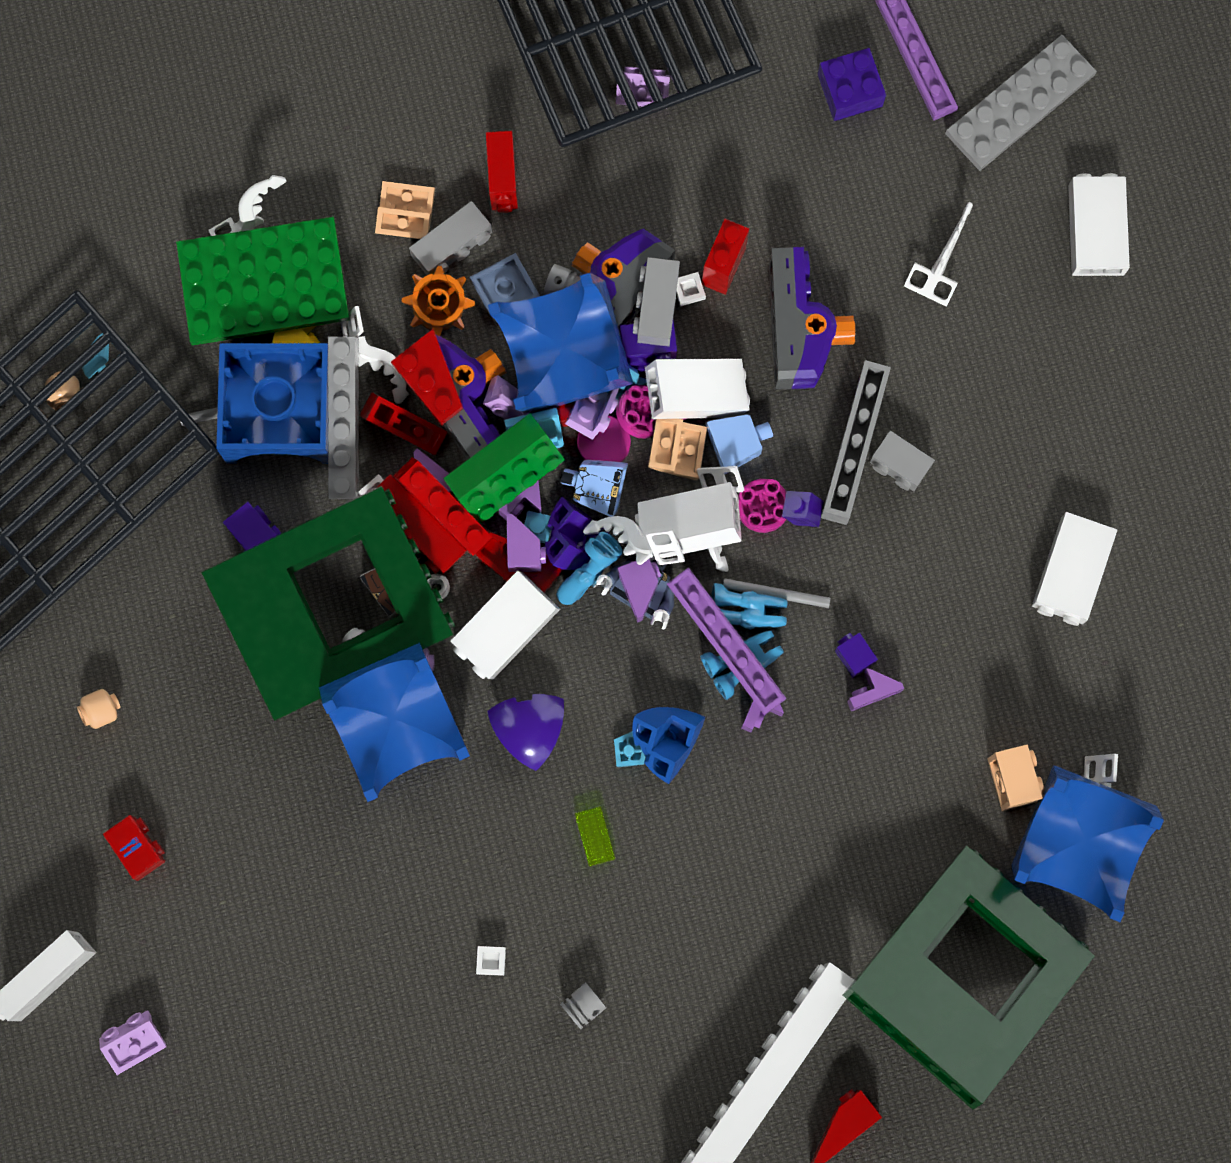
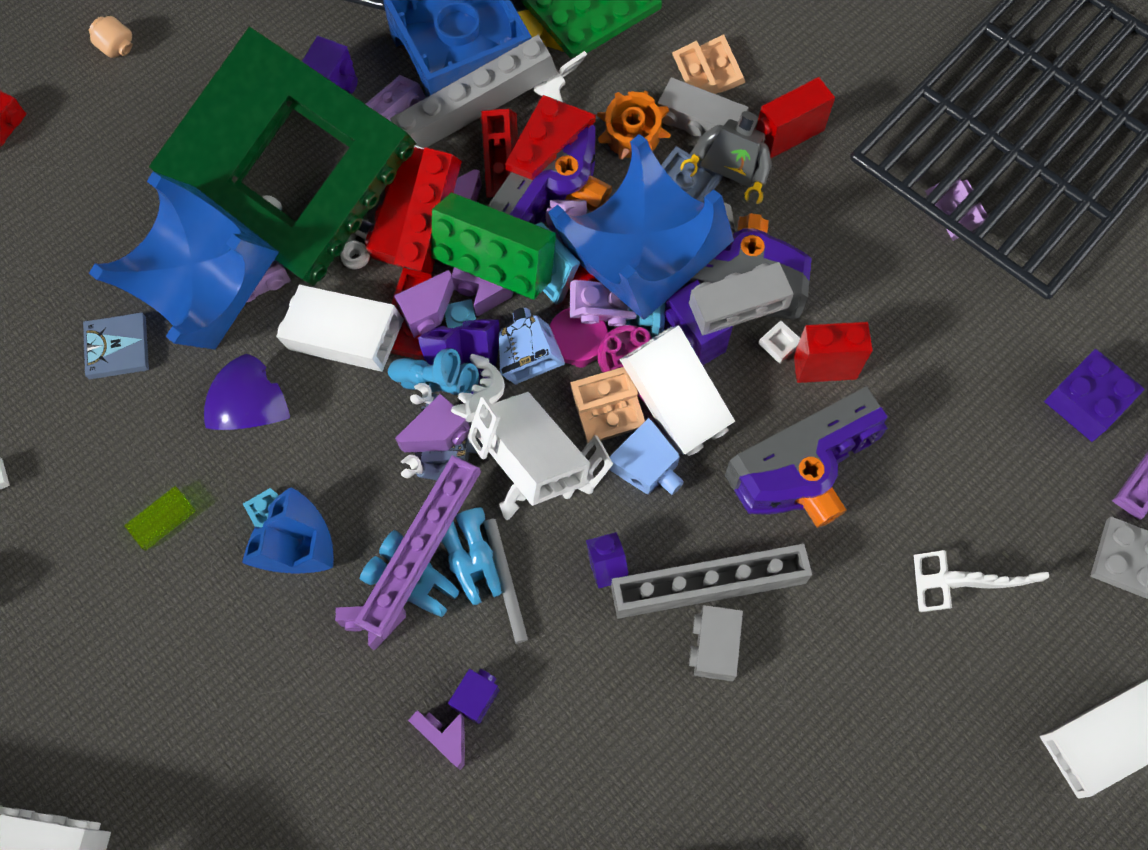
camera: 65 degrees right, 10 degrees down
dark pink tile [738,479,786,533] -> none
none -> sand blue tile [83,313,149,380]
none -> lavender bracket [366,75,426,122]
none -> dark grey torso [681,111,772,204]

